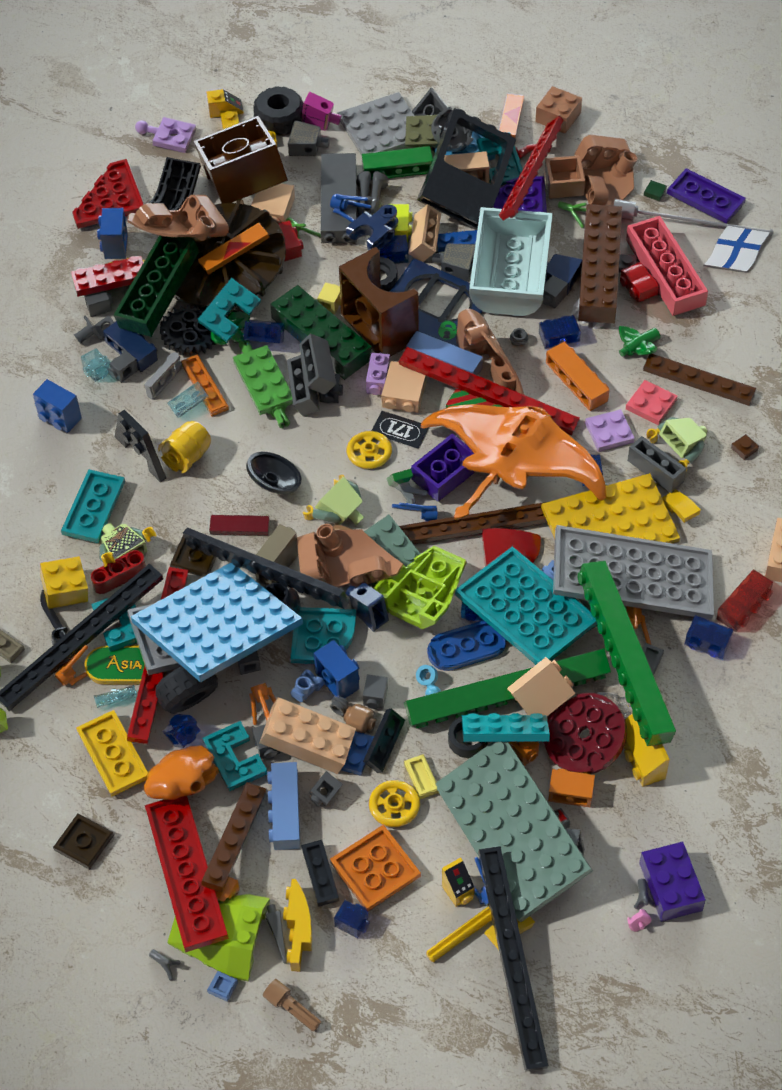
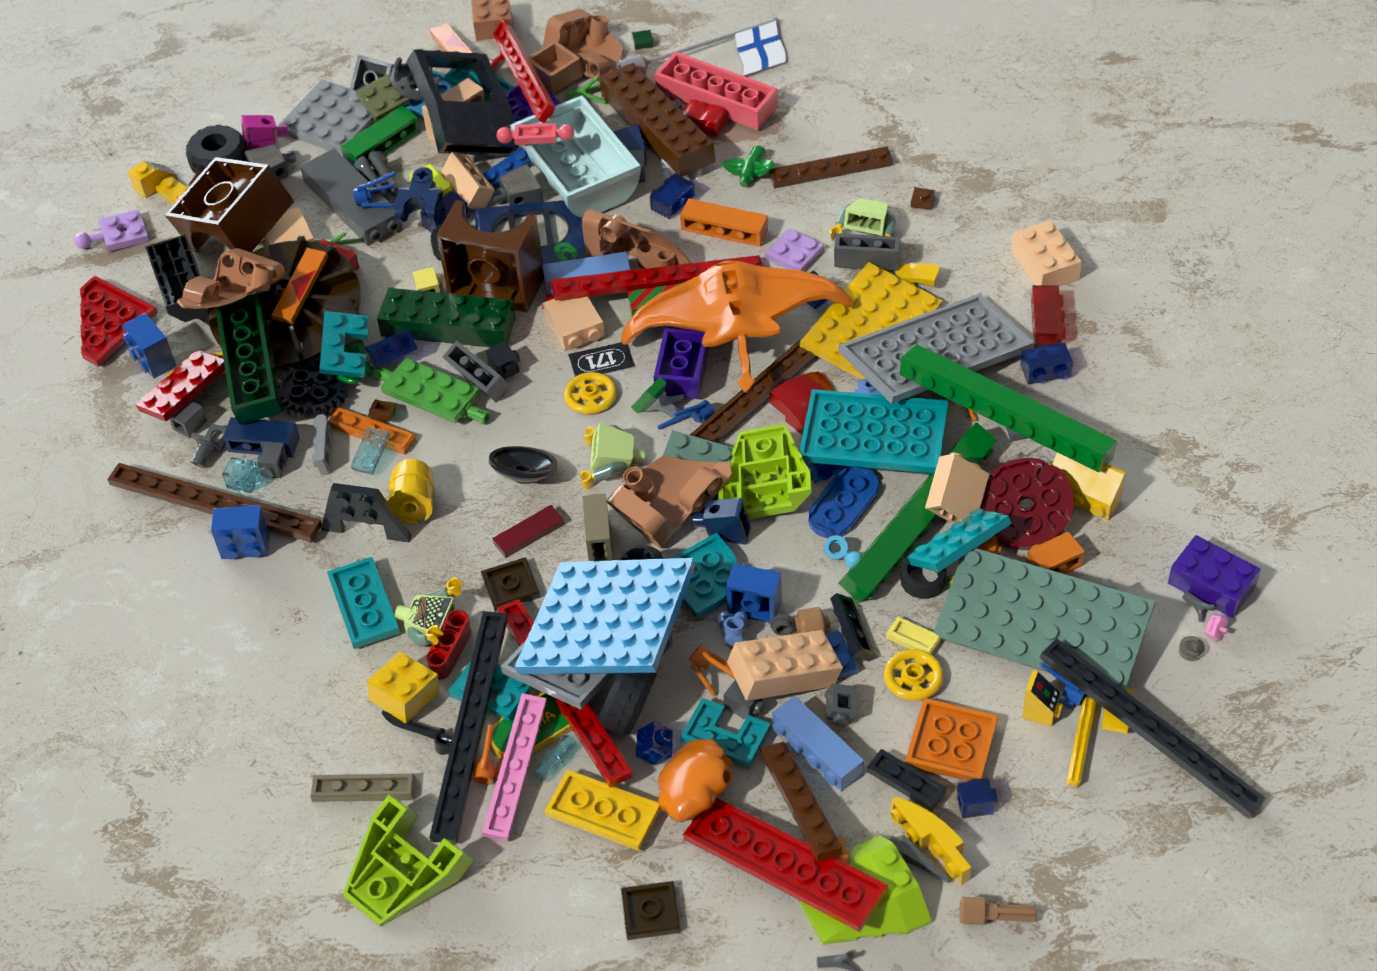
camera: 35 degrees left, 5 degrees down
black plate [183,527,349,609] -> none
medium blue tile [207,971,238,1002] -> none
dark grey brick [299,333,336,394] -> none
dark grey brick [363,674,388,709] -> none
lavender brick [366,353,390,395] -> none
dark grey plate [510,328,528,346] -> none
coral plate [626,380,677,425] -> none
dark purple plate [667,168,746,224] -> none
none -> reddish brown plate [107,463,322,543]
none -> reddish brown plate [368,399,396,422]
none -> bright pink plate [482,693,547,842]
none -> coral plate [497,123,575,145]
none -> clear smoke tile [1178,636,1205,661]

